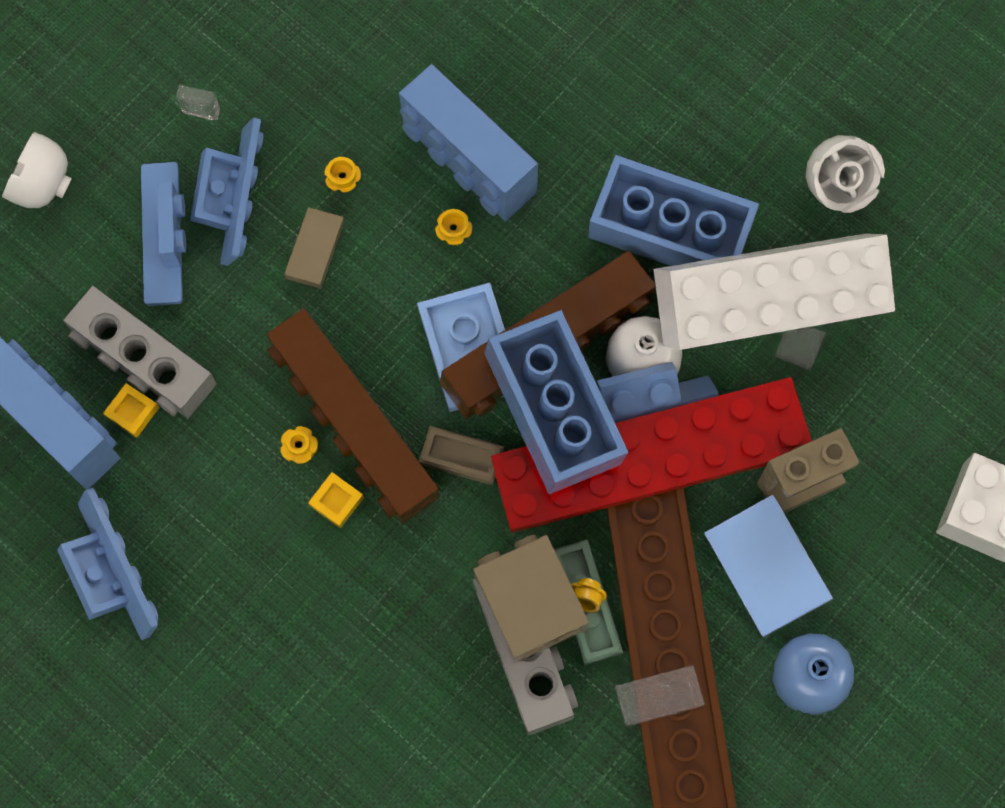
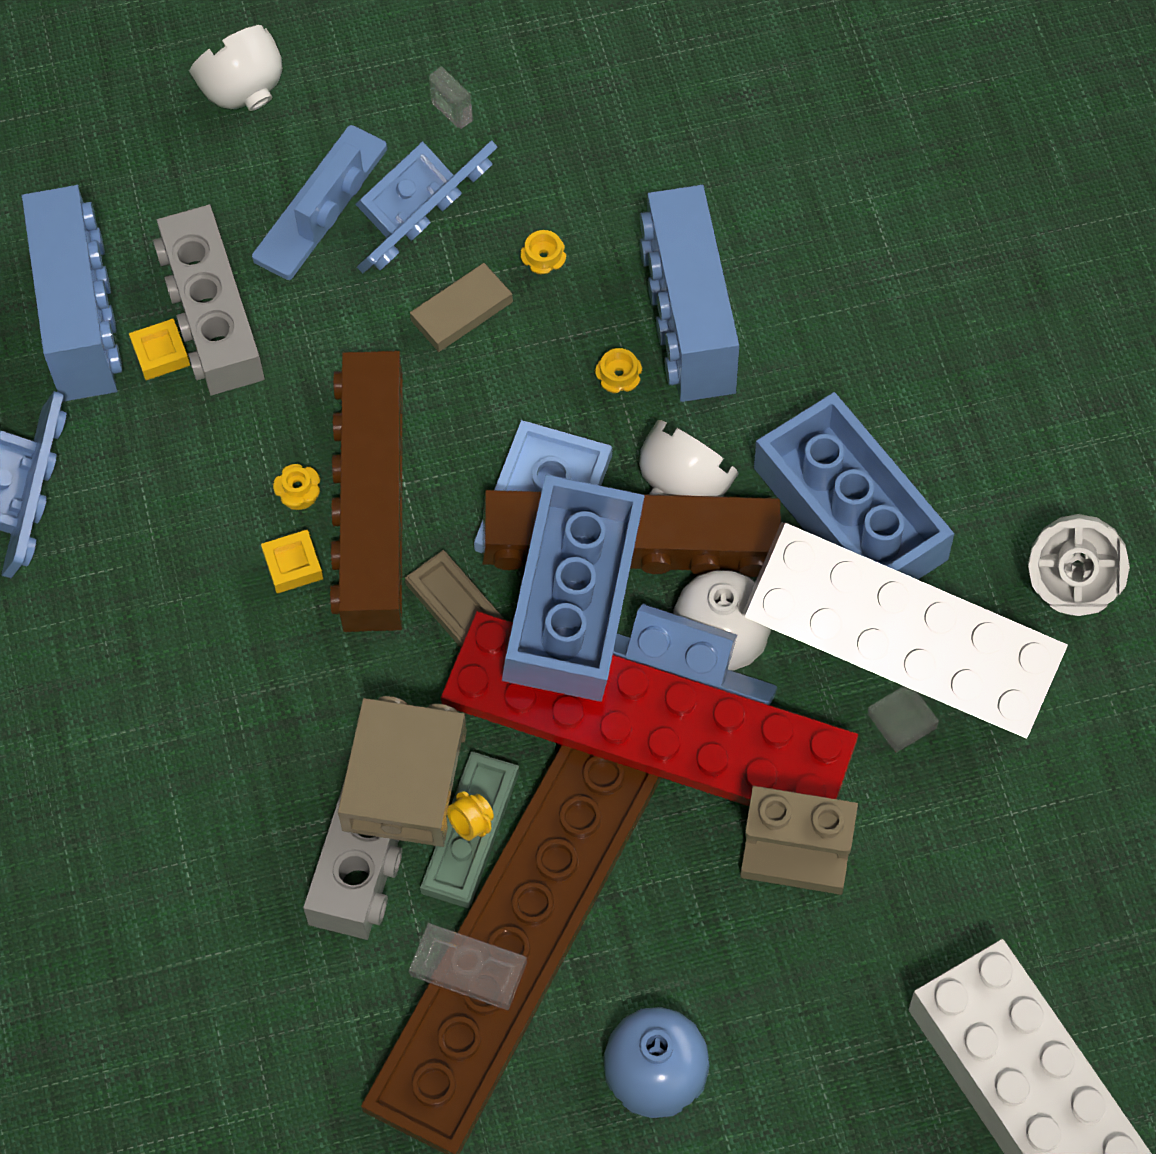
camera: 35 degrees right, 10 degrees down
light blue tile [704,495,833,637] -> none
none -> white cylinder [639,420,739,497]

